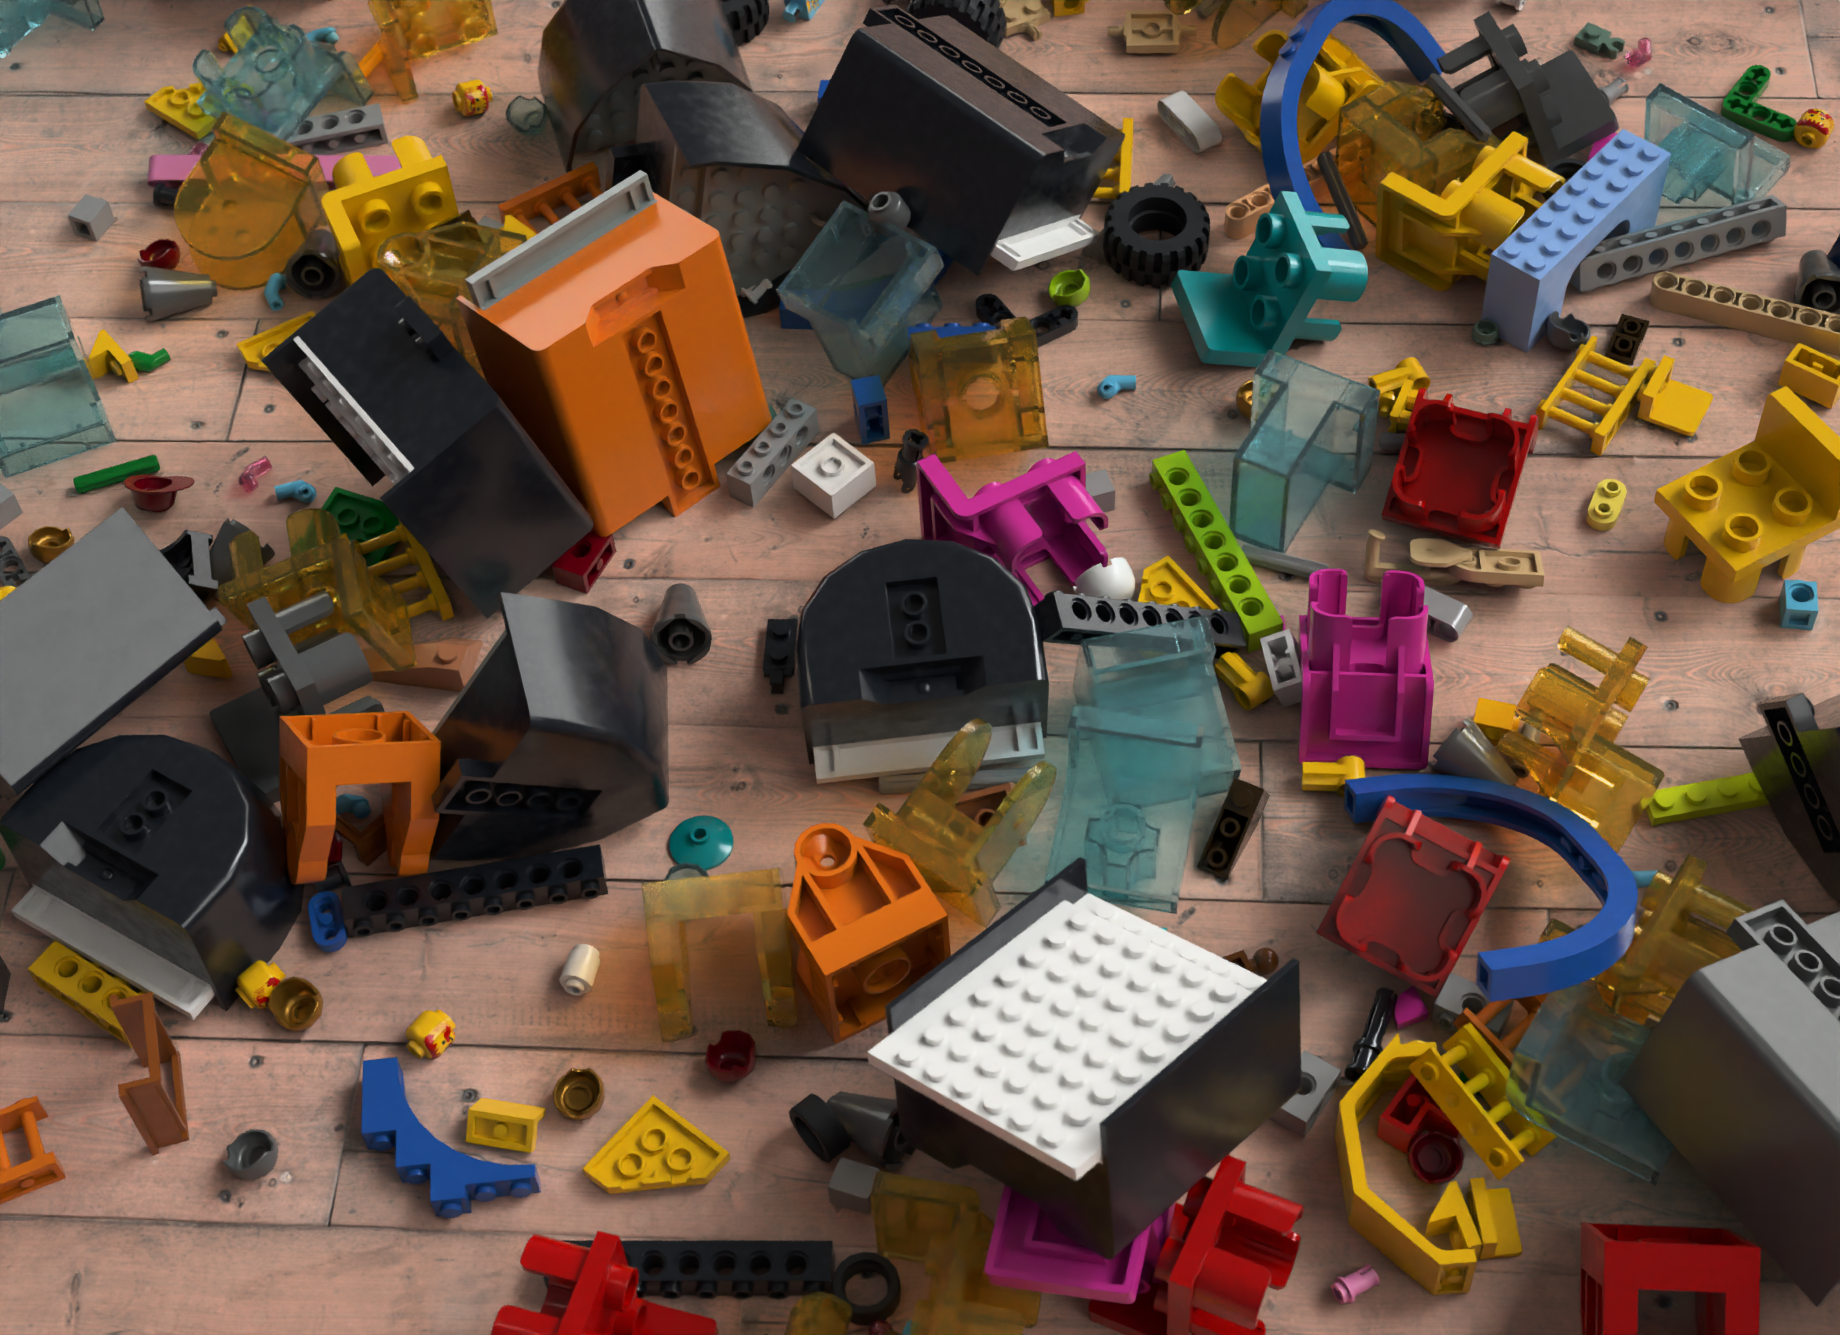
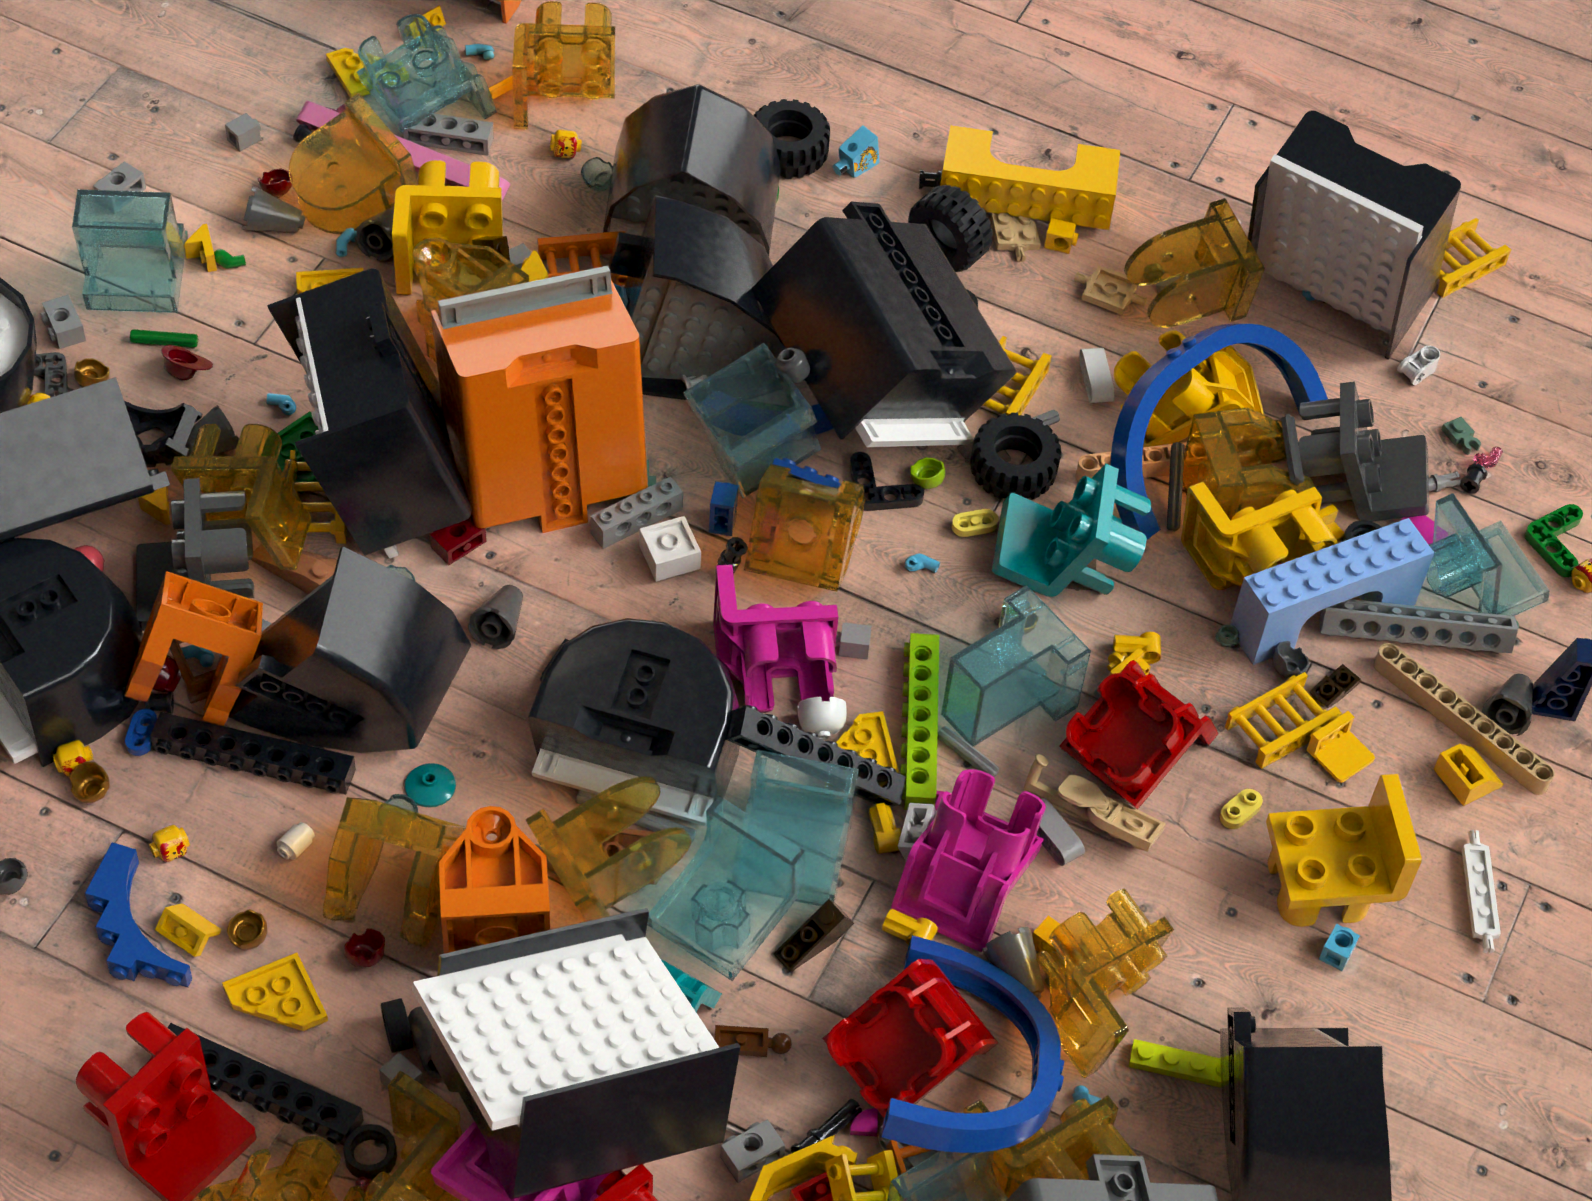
camera: 15 degrees right, 0 degrees up
clear pink arm [238,456,272,493] -> none
none -> light yellow plate [952,509,998,537]
none -> black bush [1460,463,1488,494]

